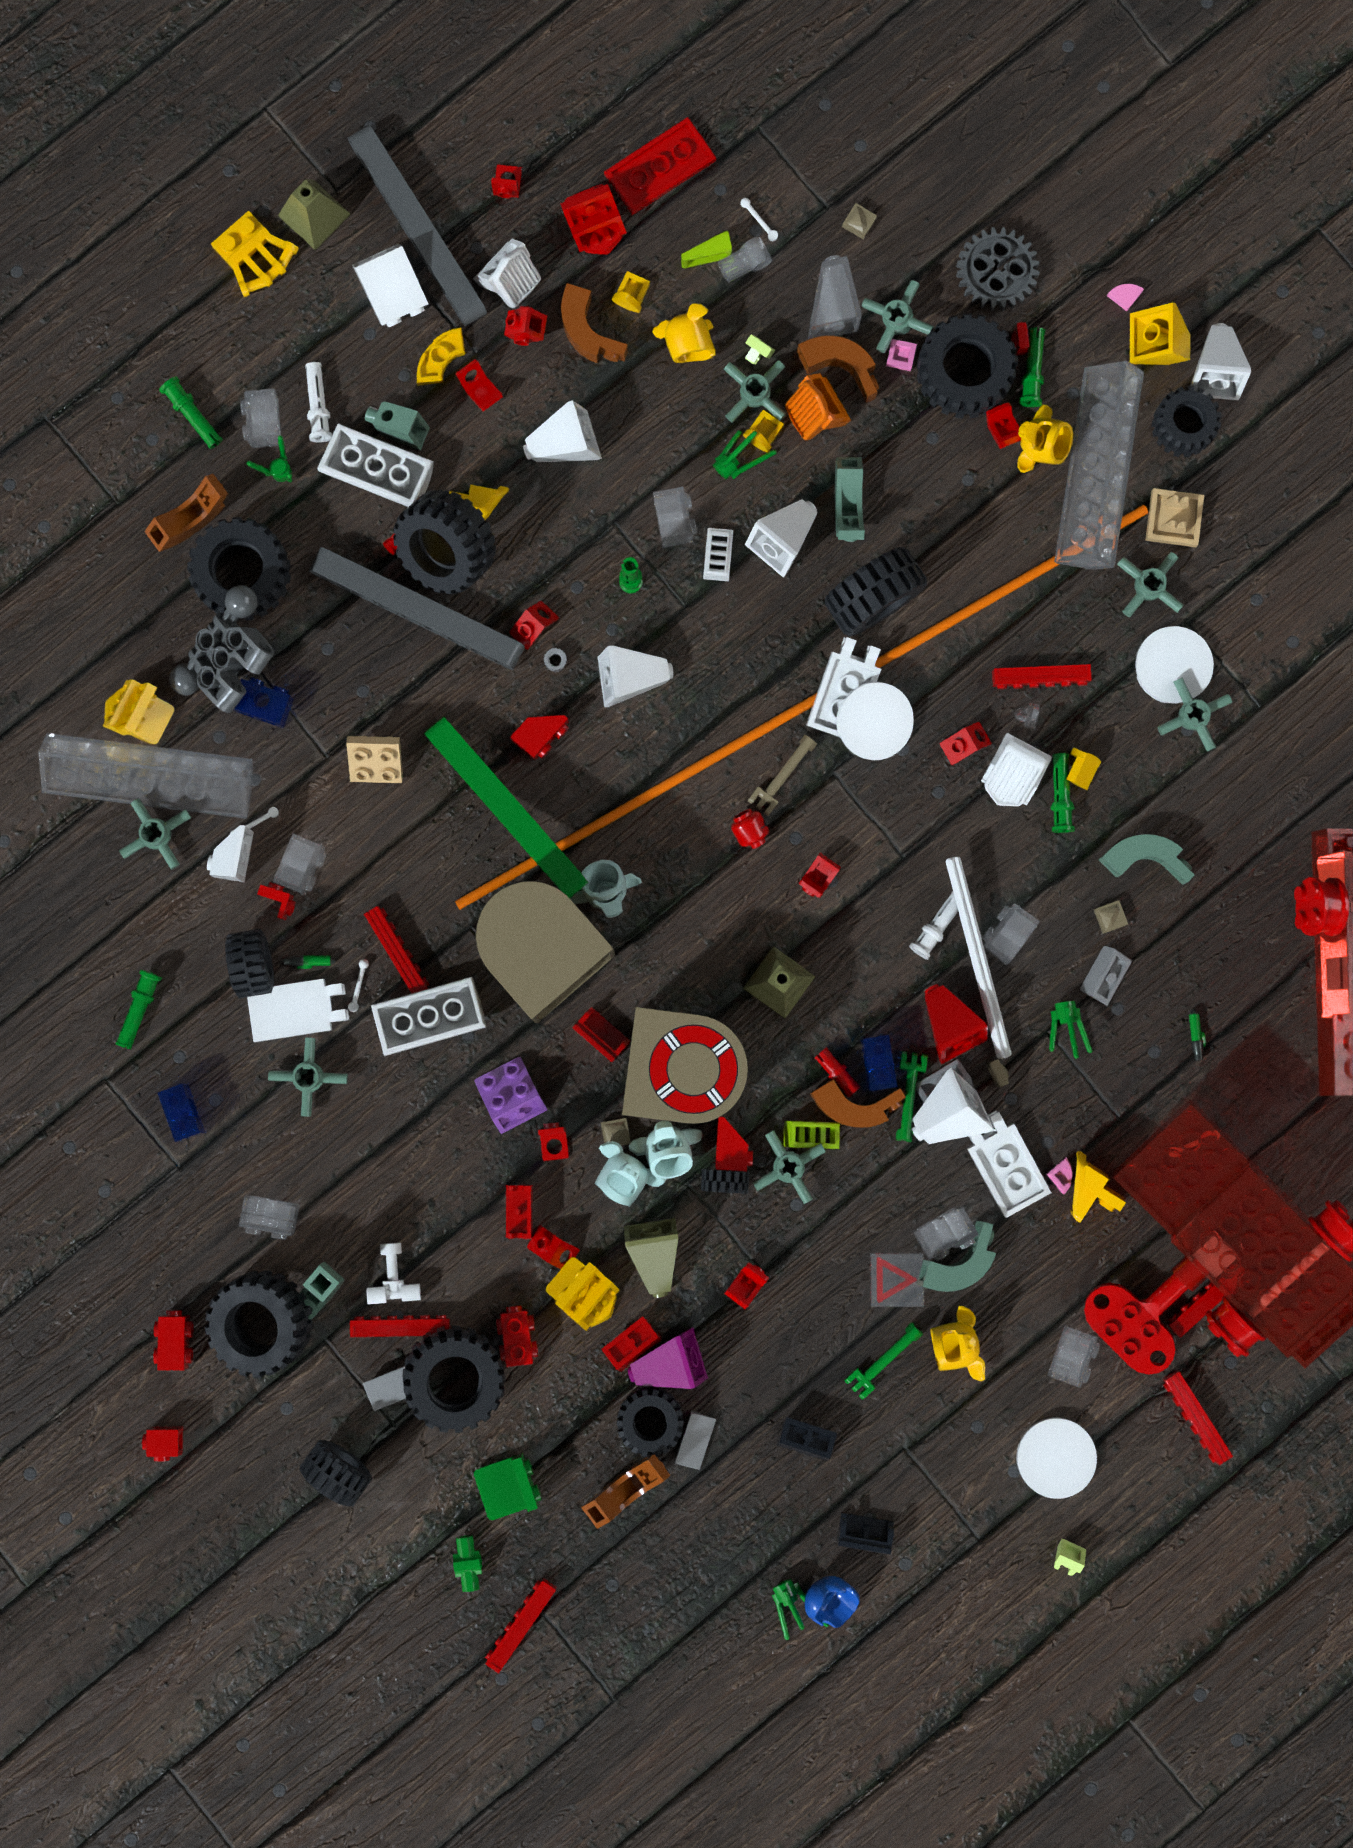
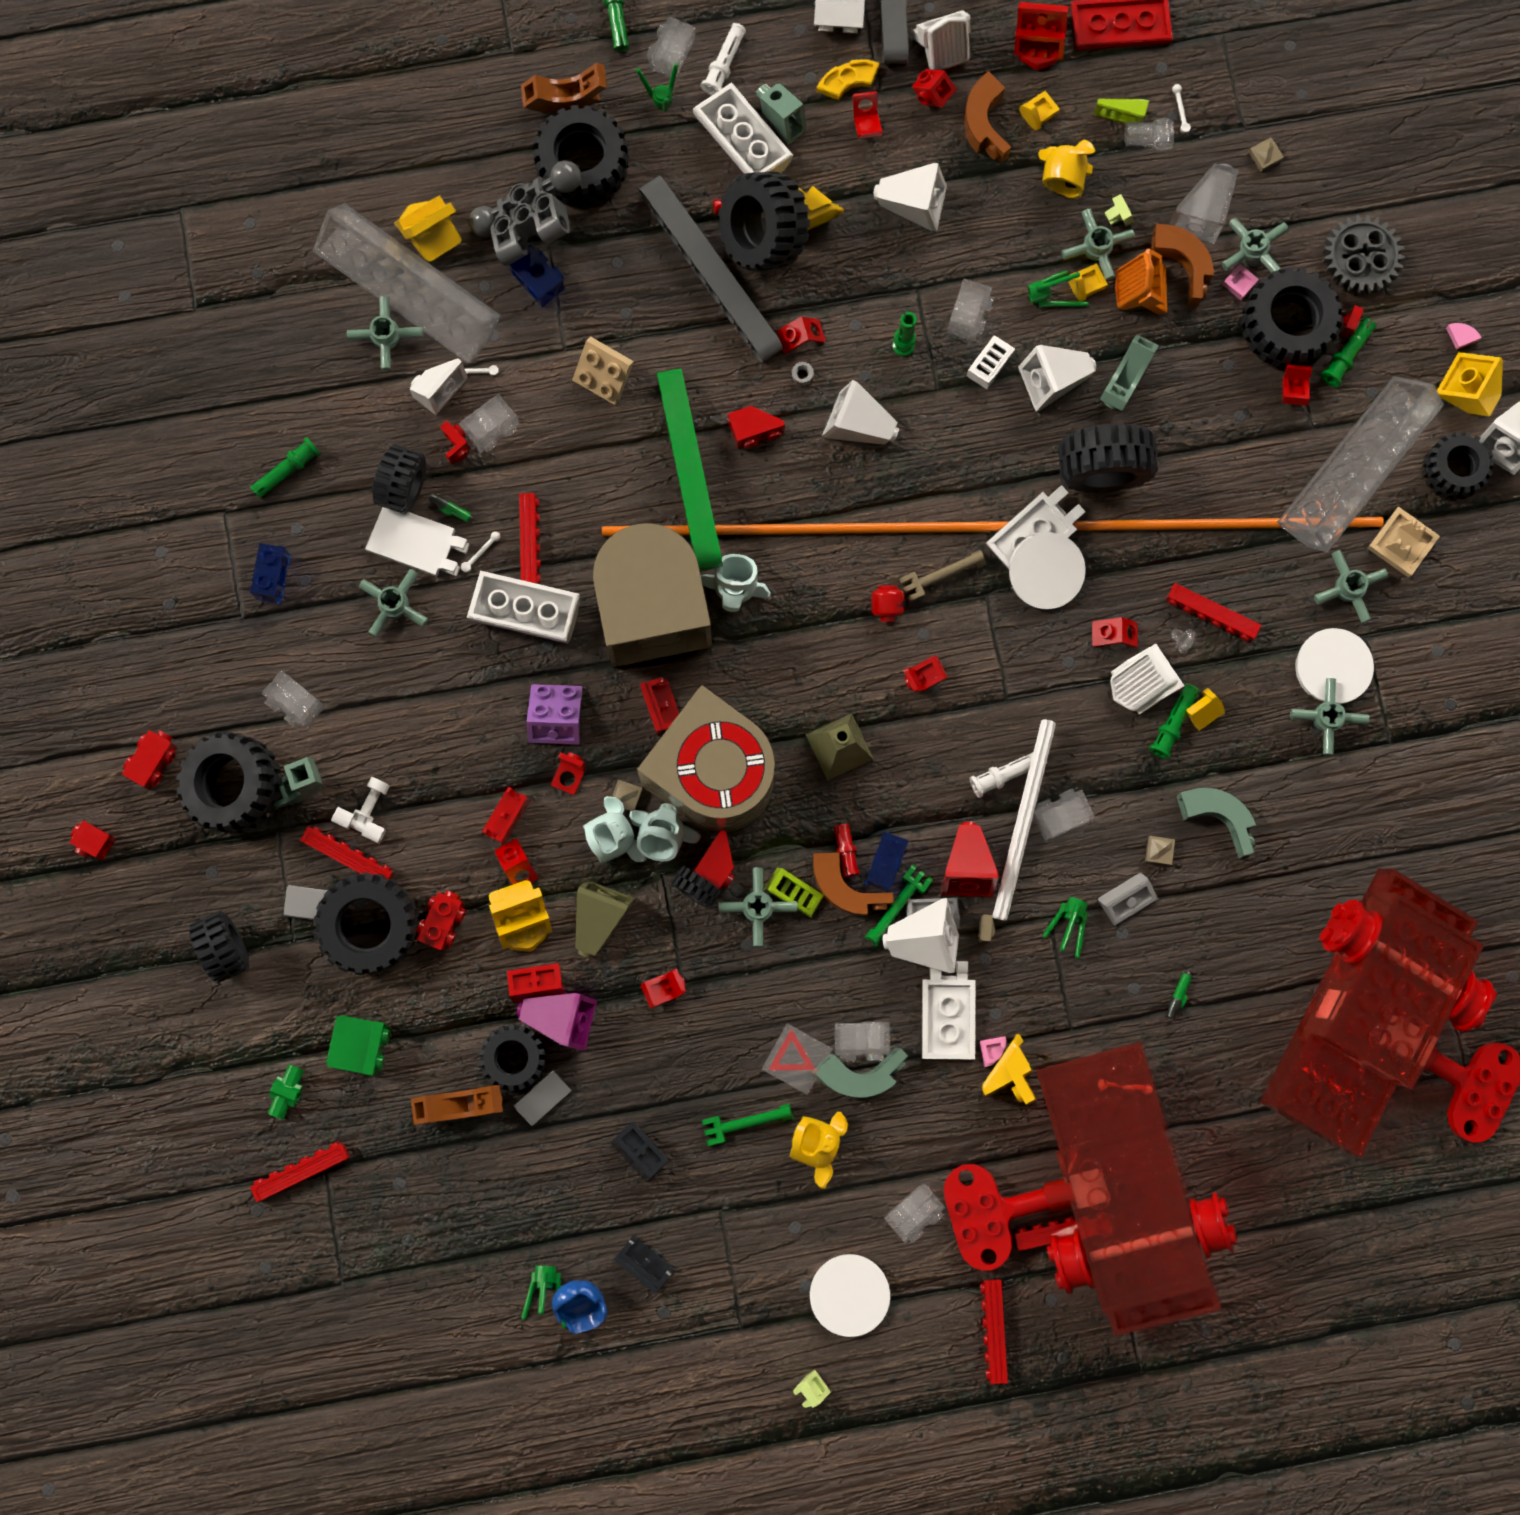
camera: 30 degrees right, 5 degrees down
yellow piece [1017,404,1073,473] -> none

